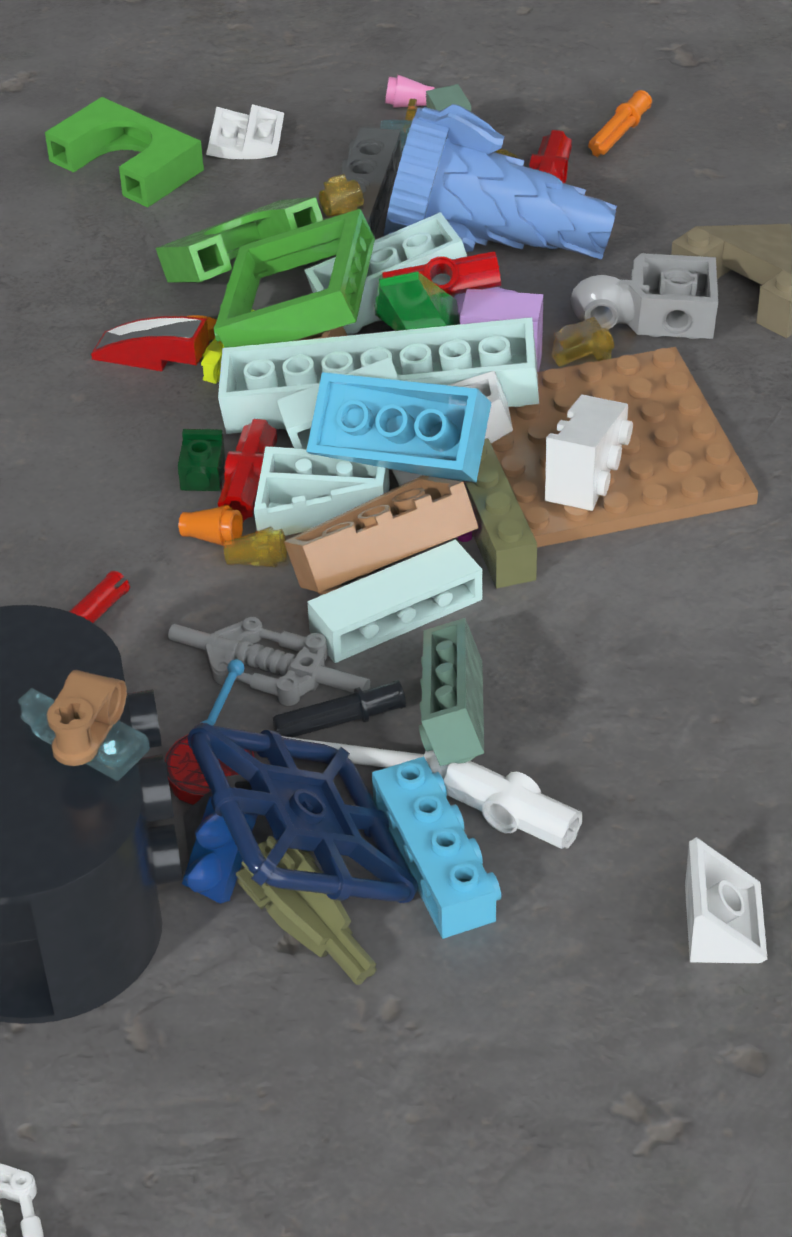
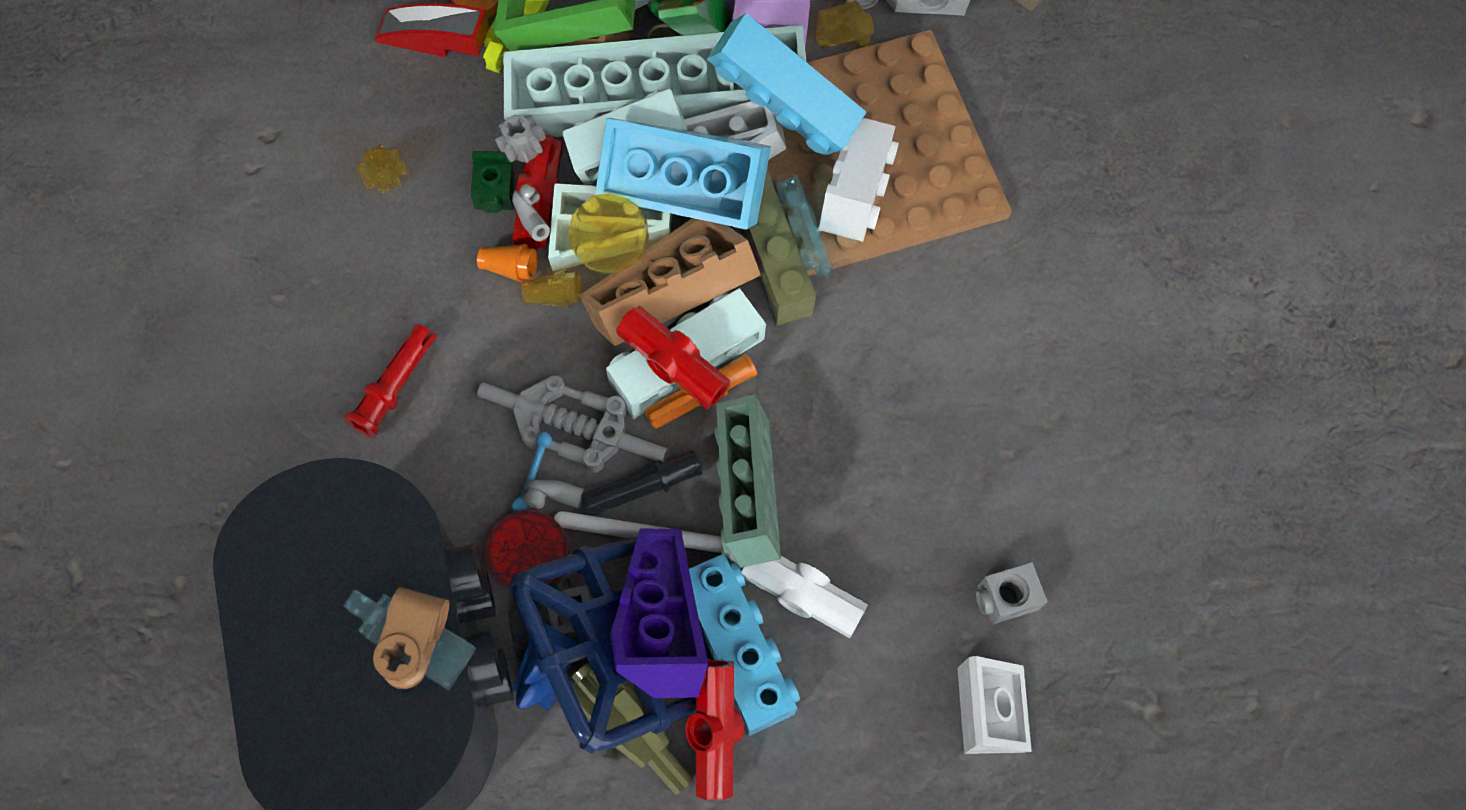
camera: 10 degrees left, 25 degrees up
none -> clear yellow gear [357,144,408,194]
none -> light grey gear [495,115,546,163]
none -> light grey arm [512,184,550,241]
none -> light grey arm [523,480,585,509]
none -> clear yellow tile [568,193,649,274]
none -> dark purple wedge [611,528,708,698]
none -> red piece [616,305,731,409]
none -> orange axle [645,353,757,429]
none -> red piece [685,659,744,800]
none -> medium azure brick [707,13,866,155]
none -> clear light blue hinge [776,174,835,281]
none -> light grey brick [976,562,1048,625]

